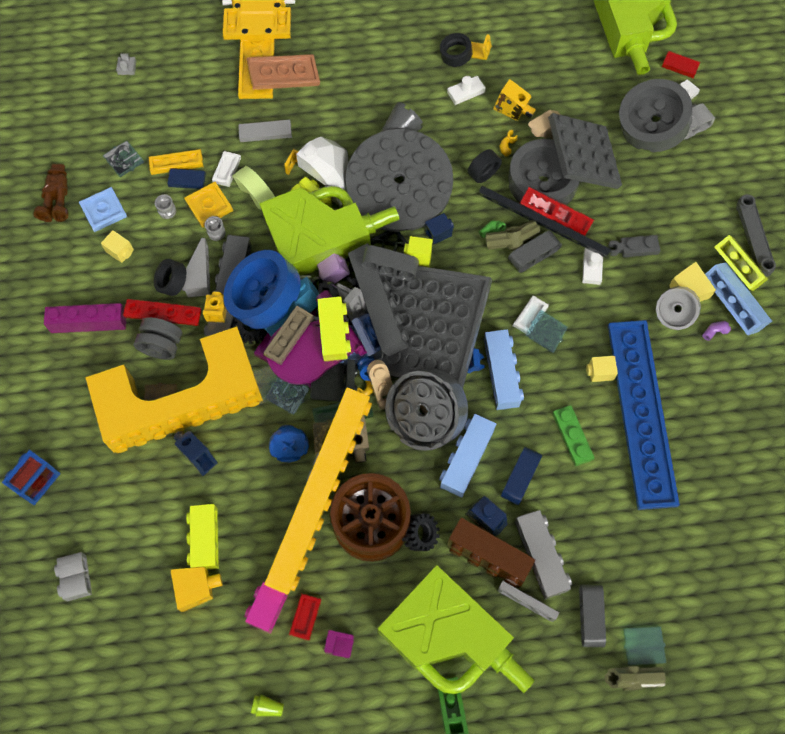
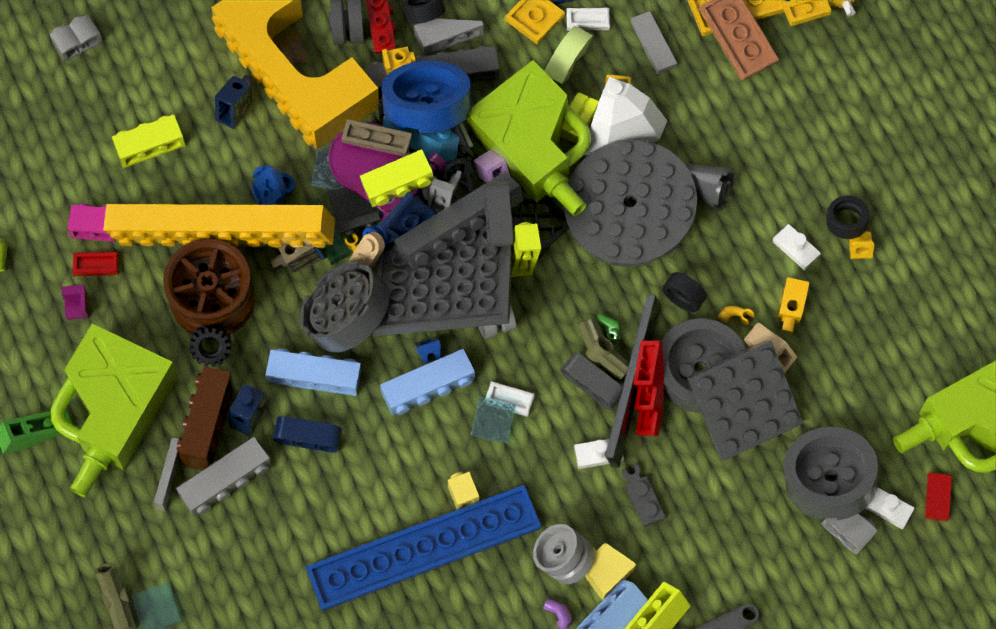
camera: 70 degrees right, 0 degrees up
yellow torso [171,567,223,612] -> none
light grey wheel [205,216,226,241] -> none
dark blue brick [425,213,454,245] -> none
bright green plate [552,405,595,466] -> none
dark grey beam [579,585,606,648] -> none

